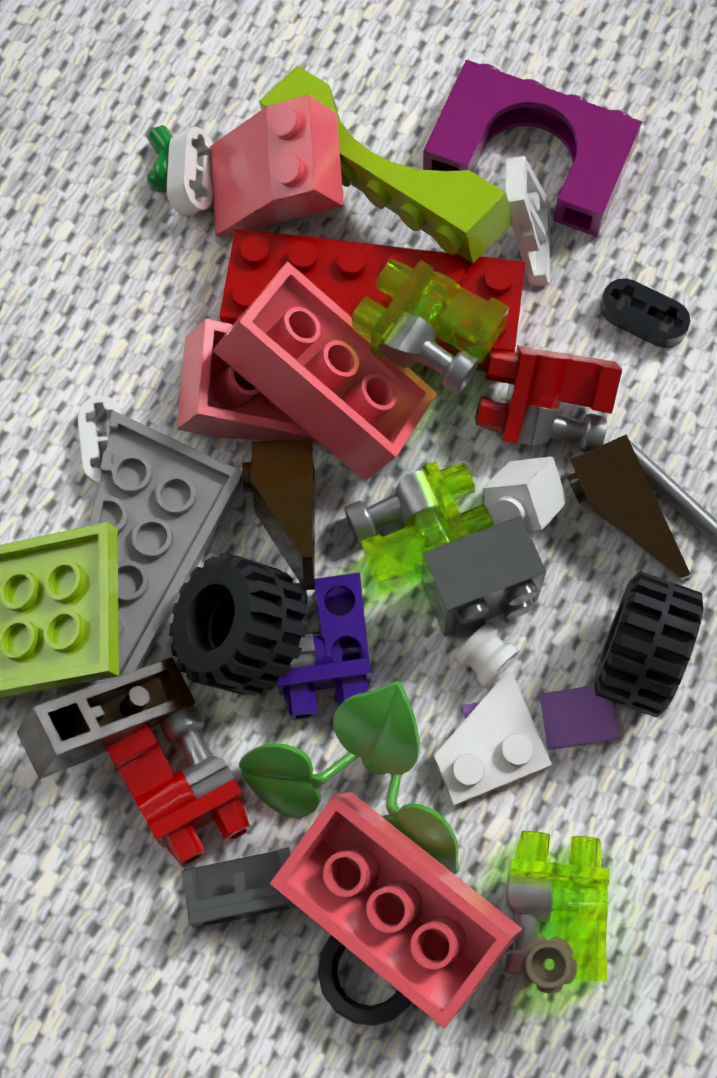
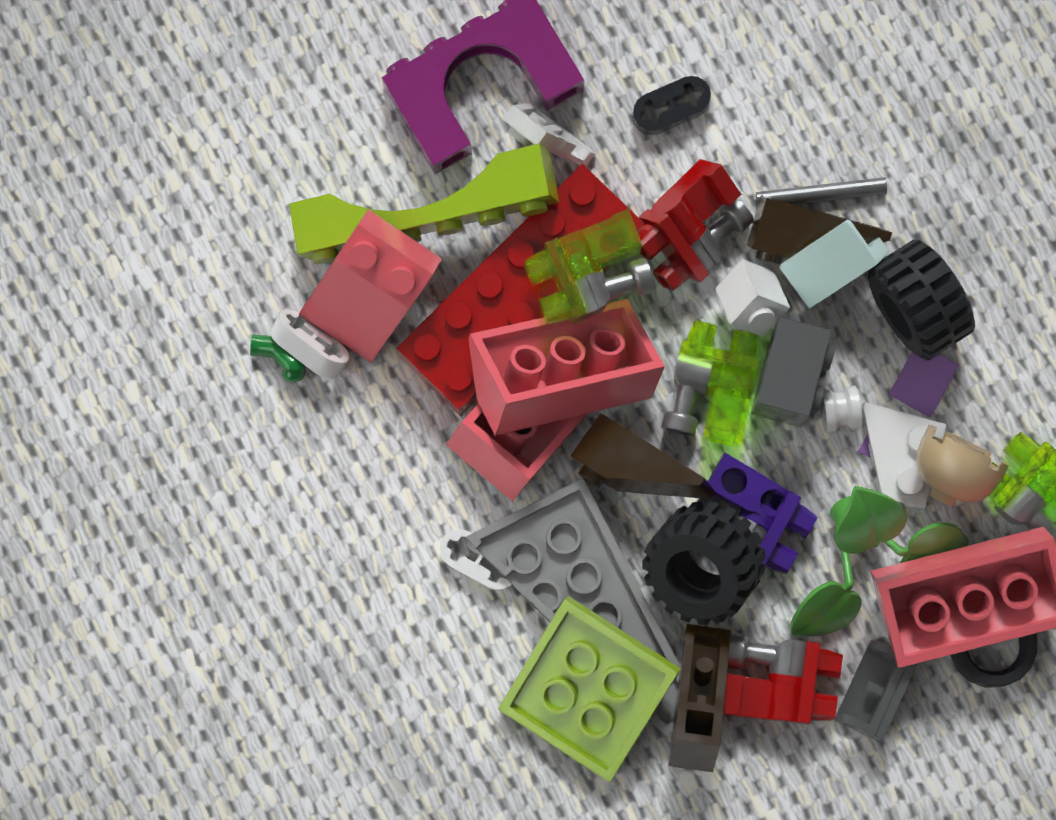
camera: 55 degrees left, 10 degrees up
none -> light aqua panel [780,220,889,309]
none -> tan cylinder [916,425,1009,507]

